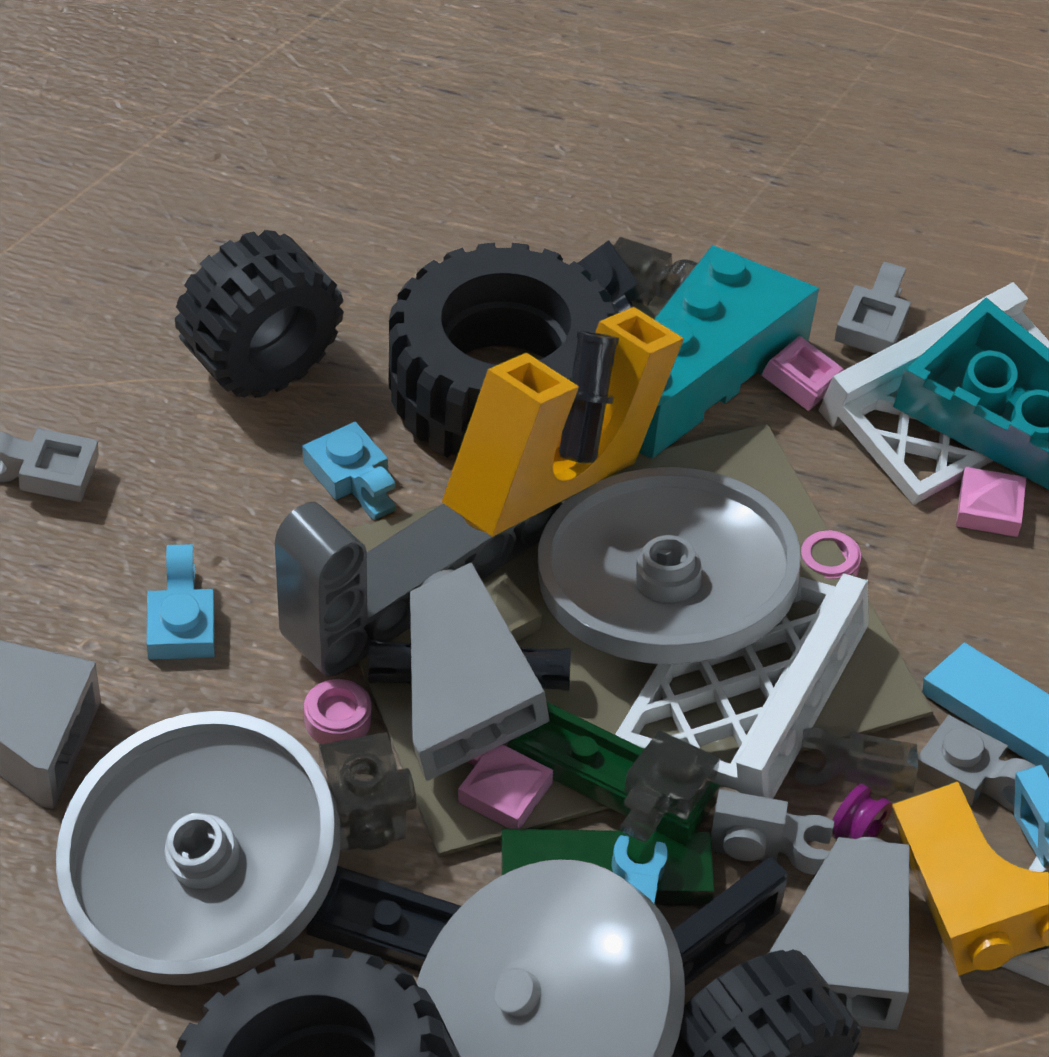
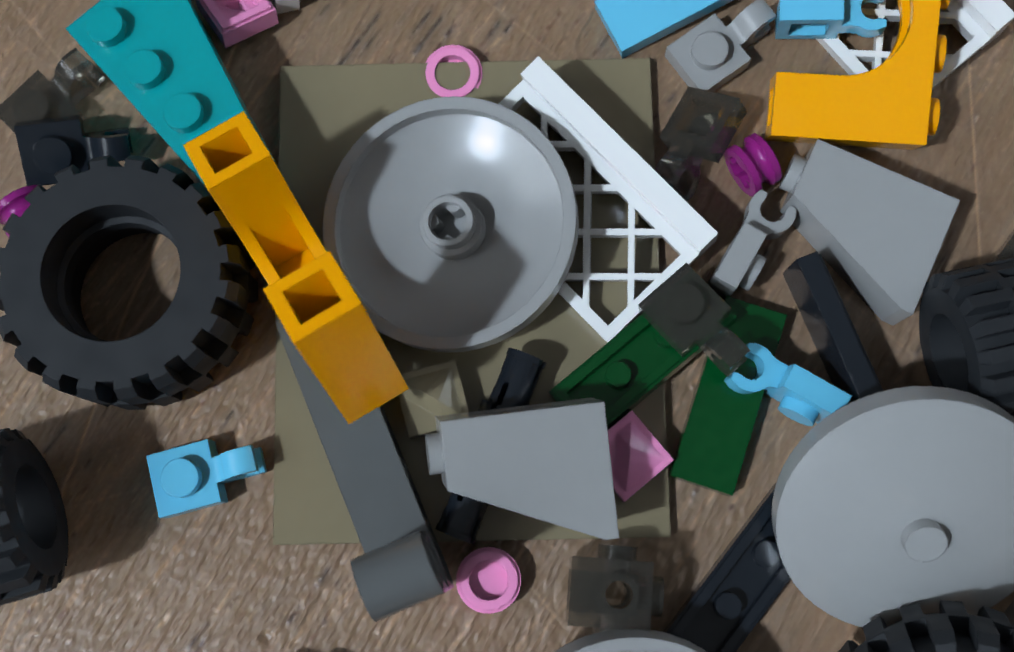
camera: 65 degrees left, 30 degrees up
black axle [559,331,619,463] -> none

